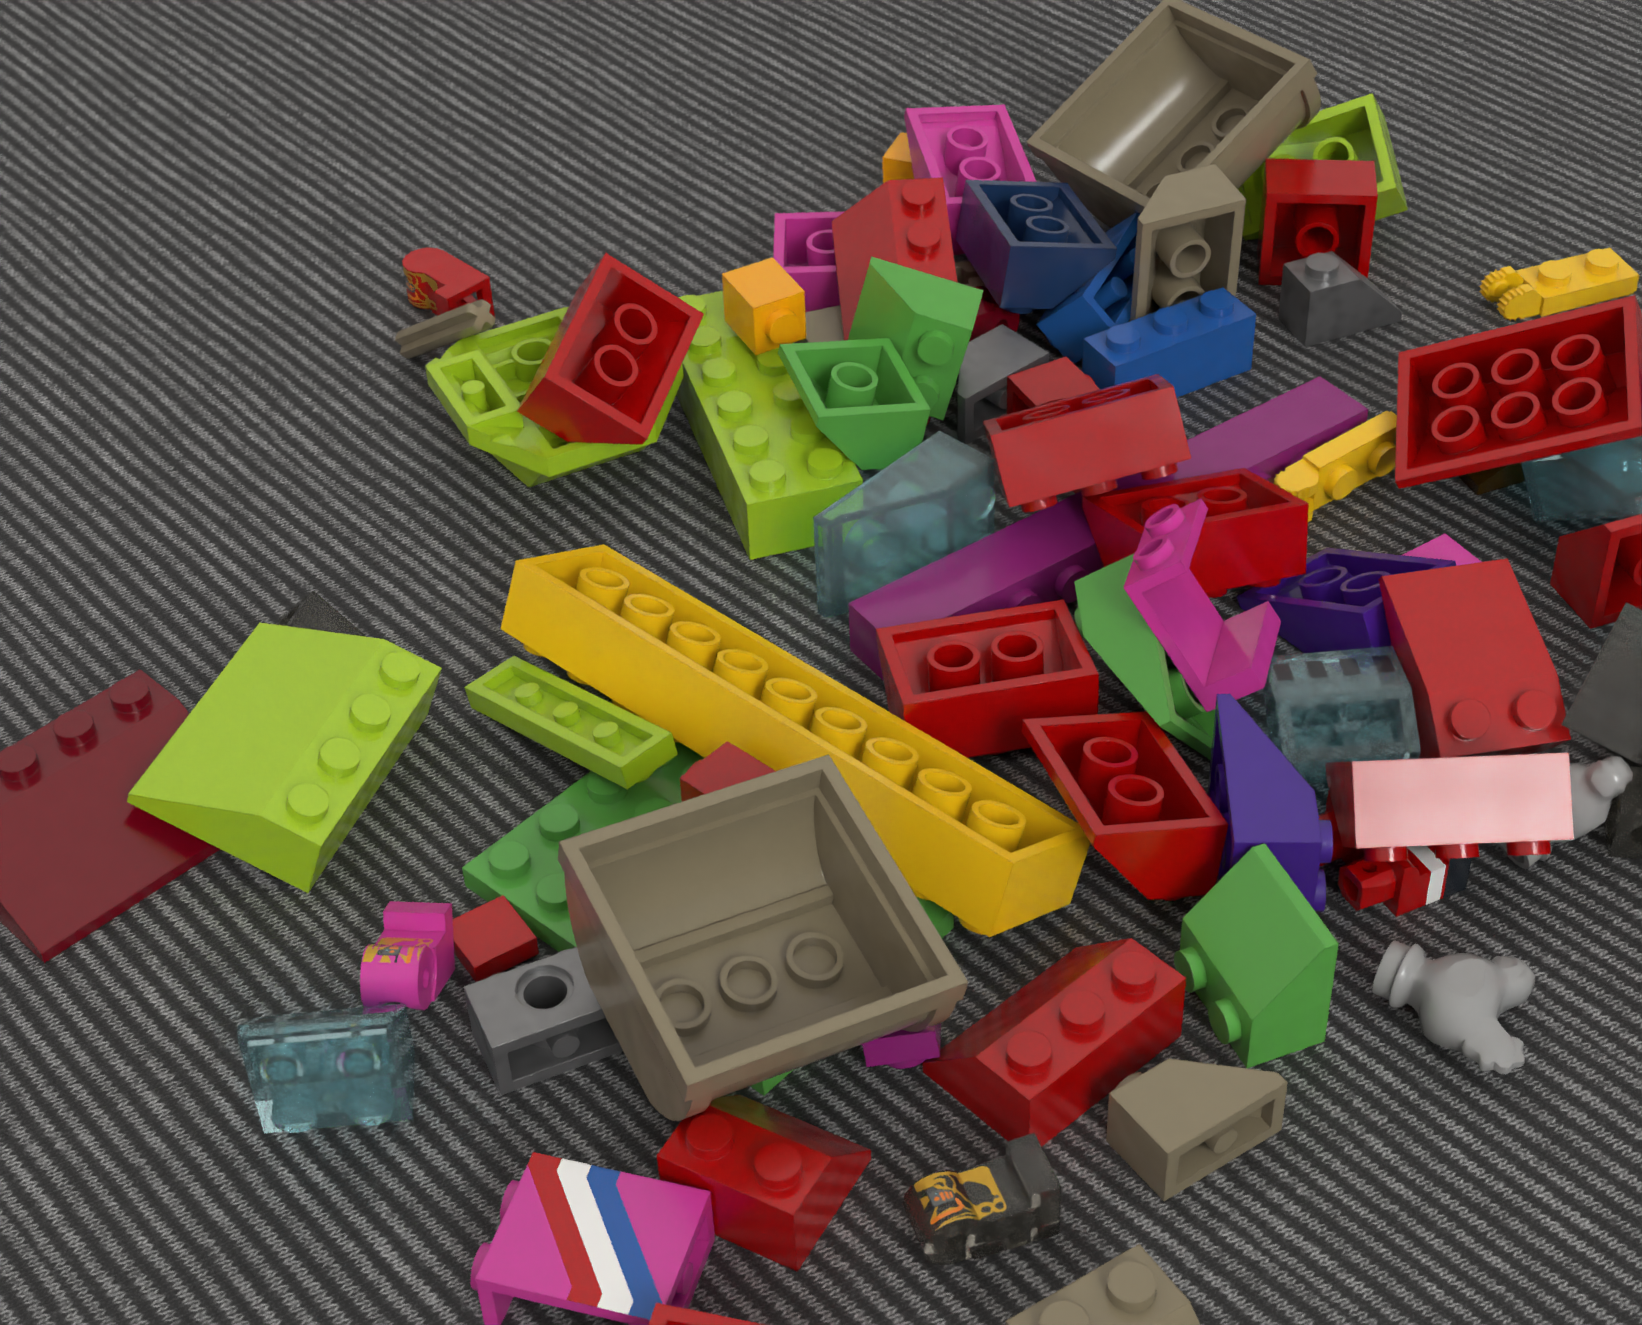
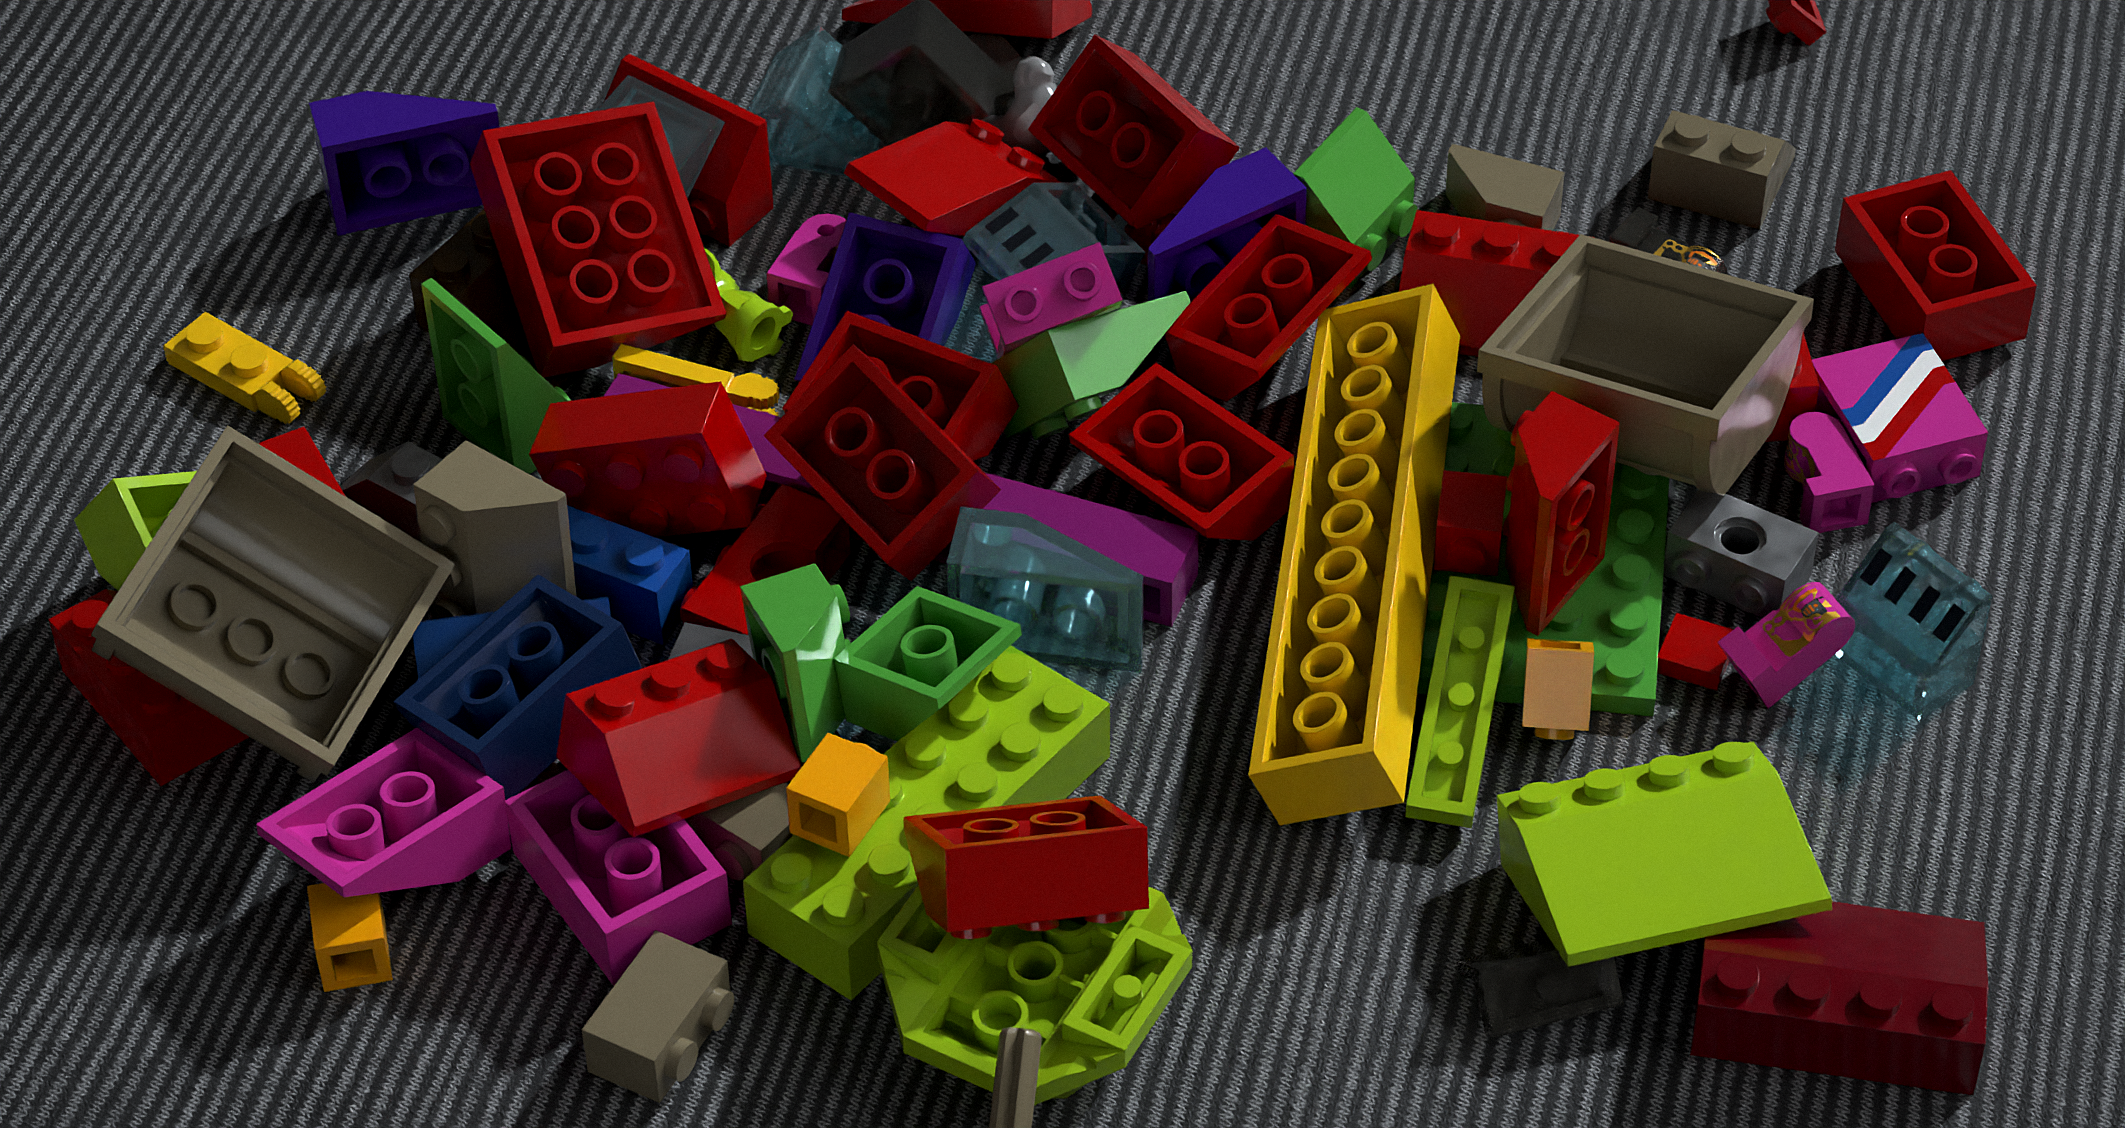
camera: 125 degrees left, 5 degrees up
light grey animal [1372,940,1535,1074] -> none
none -> bright green slope [421,278,571,474]
none -> red brick [529,381,767,538]
none -> dark tan brick [582,930,735,1103]
none -> lime animal [704,248,793,362]
none -> red slope [1503,391,1620,636]
none -> light orange brick [1522,638,1594,740]
none -> dark pink leg [1784,412,1875,533]

